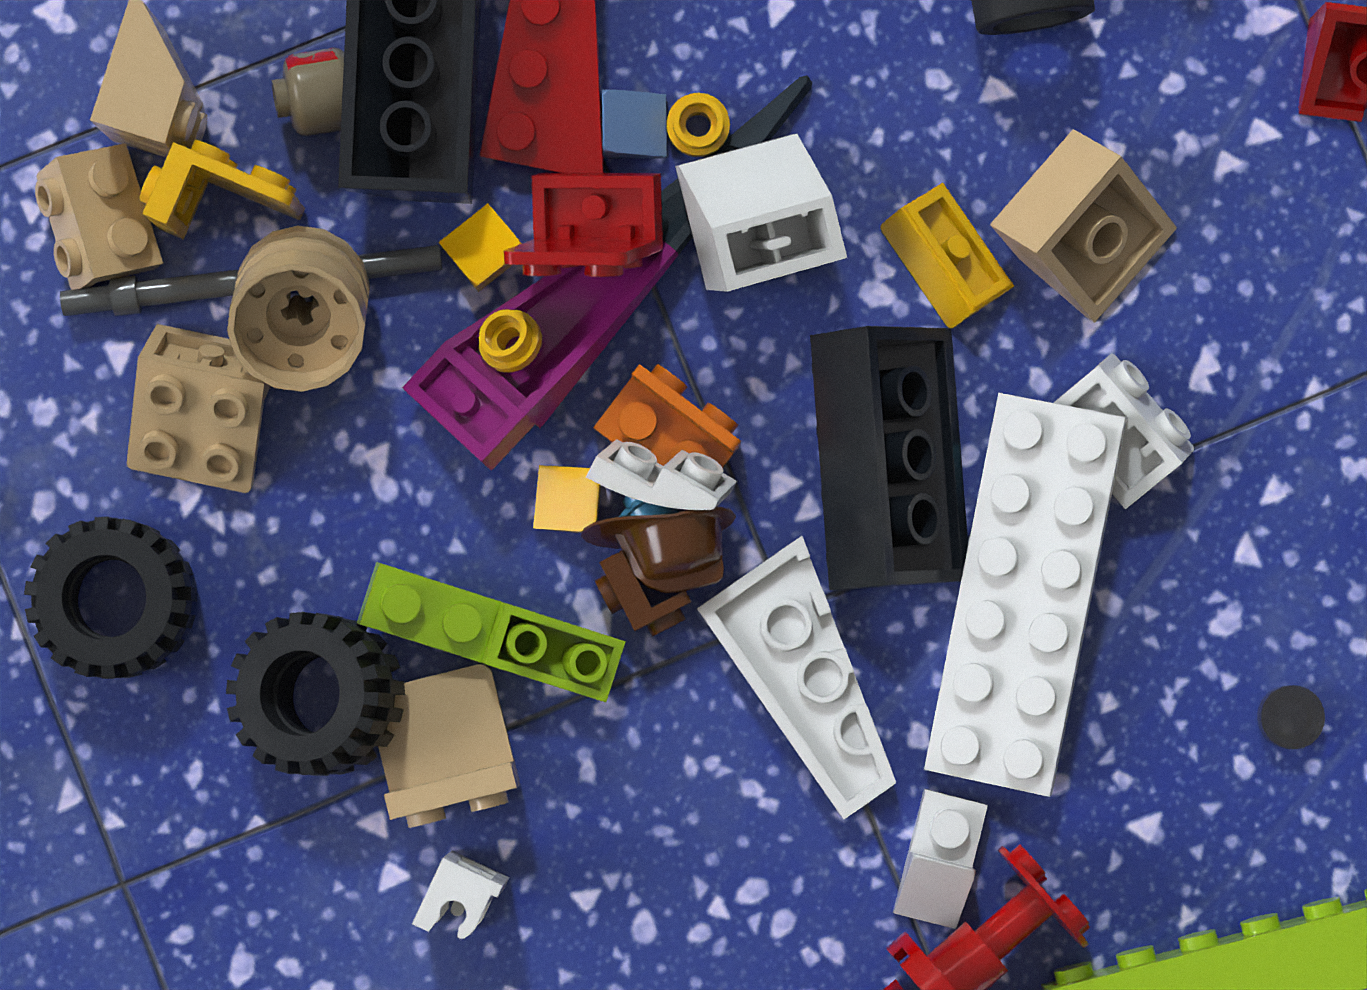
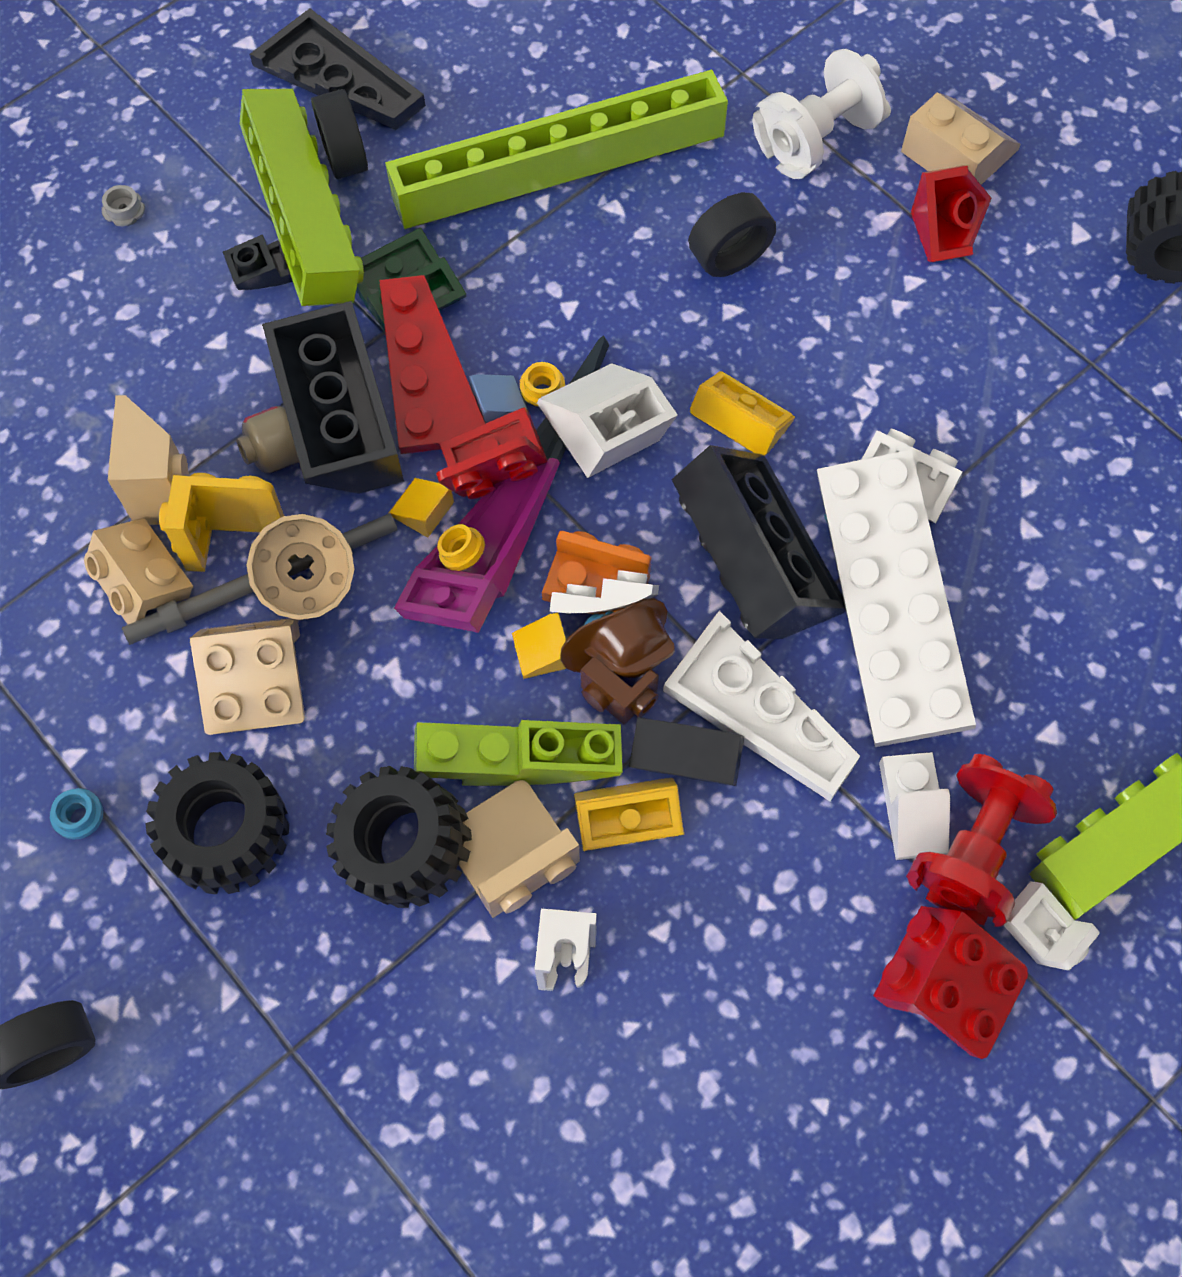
camera: 20 degrees left, 20 degrees down
tan slope [990,129,1177,323] -> none
clear smoke tile [1257,685,1325,749] -> none
none -> yellow slope [574,778,684,851]
none -> black slope [629,717,745,786]

